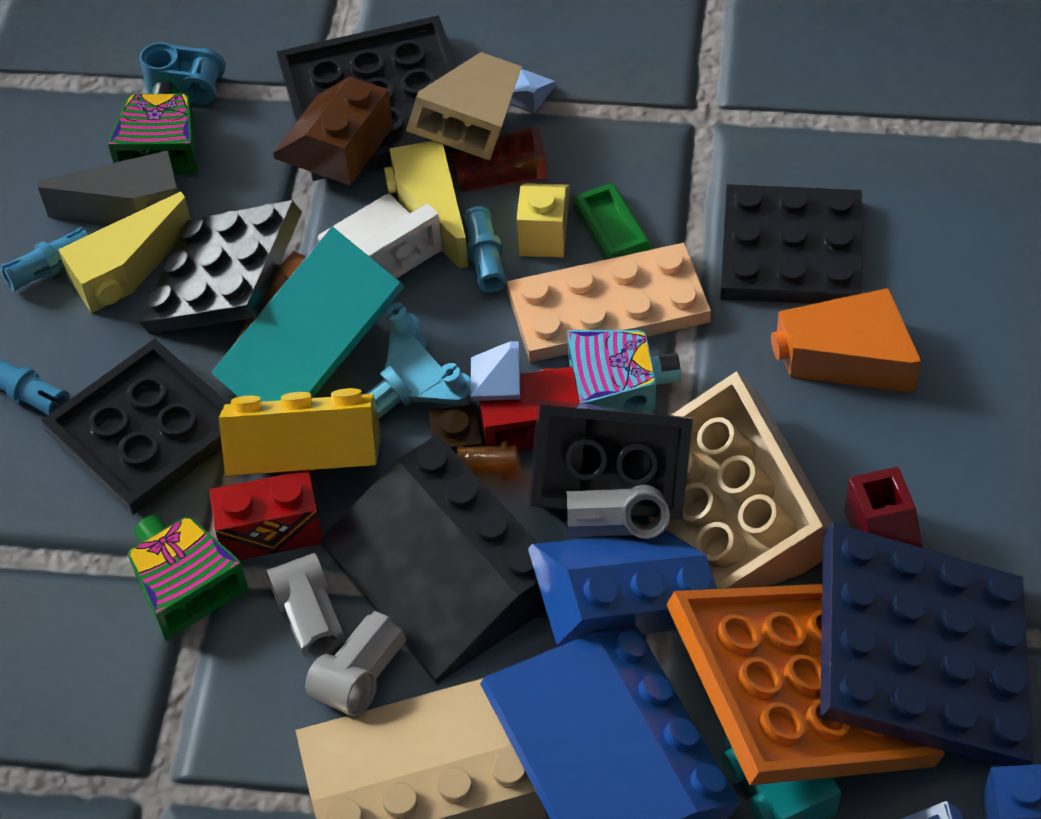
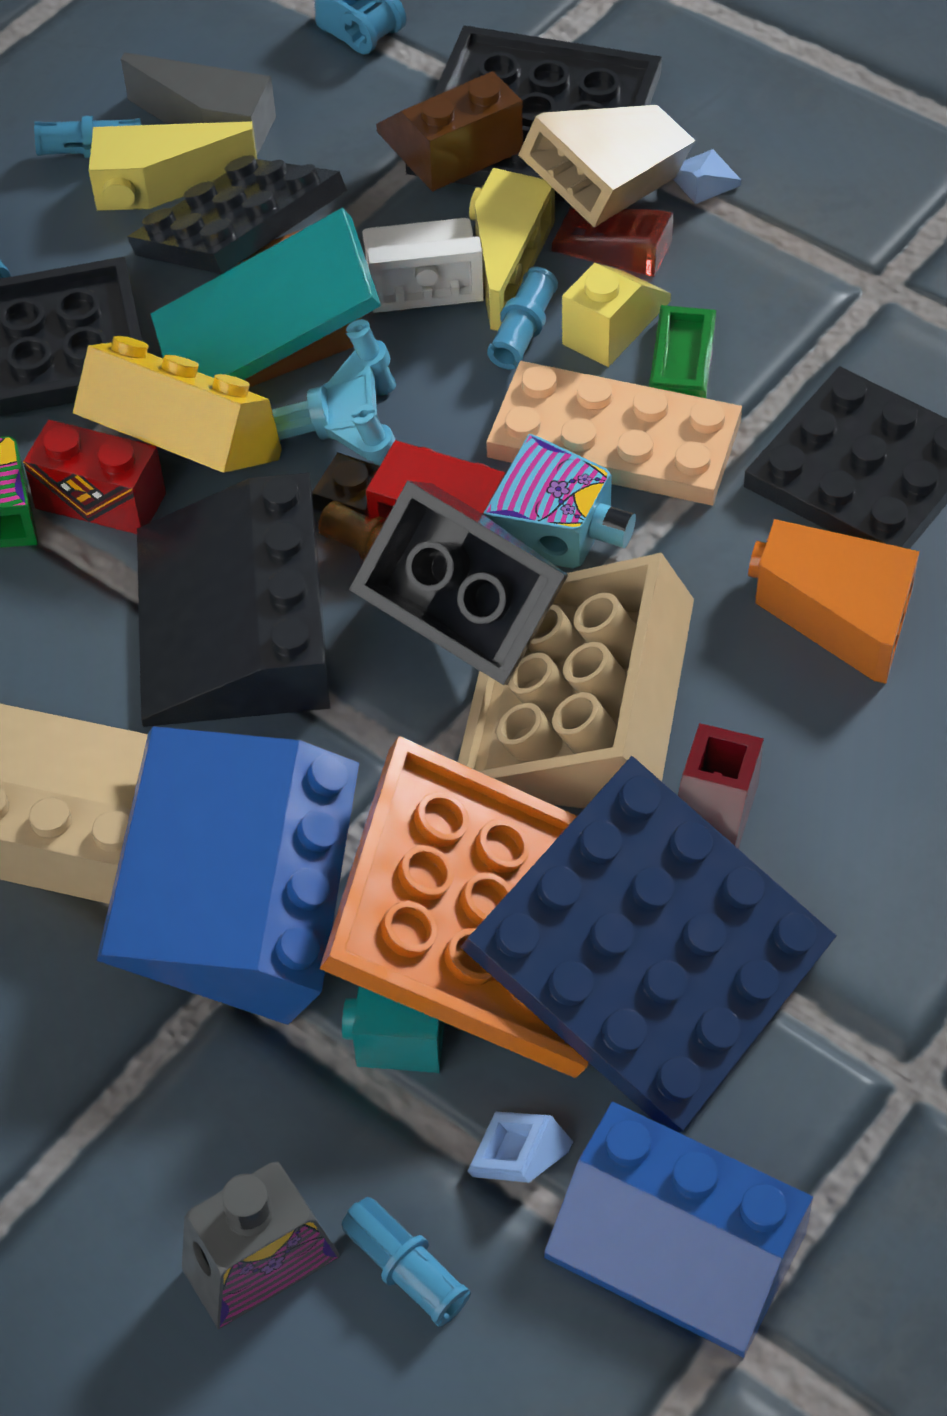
camera: 30 degrees right, 0 degrees up
green torso [108,82,199,174] -> none
light grey piece [266,553,345,658] -> none
light grey piece [305,611,406,717] -> none
light blue slope [470,341,520,401] -> none
blue slope [528,530,717,646] -> none
light grey piece [567,485,670,539] -> none

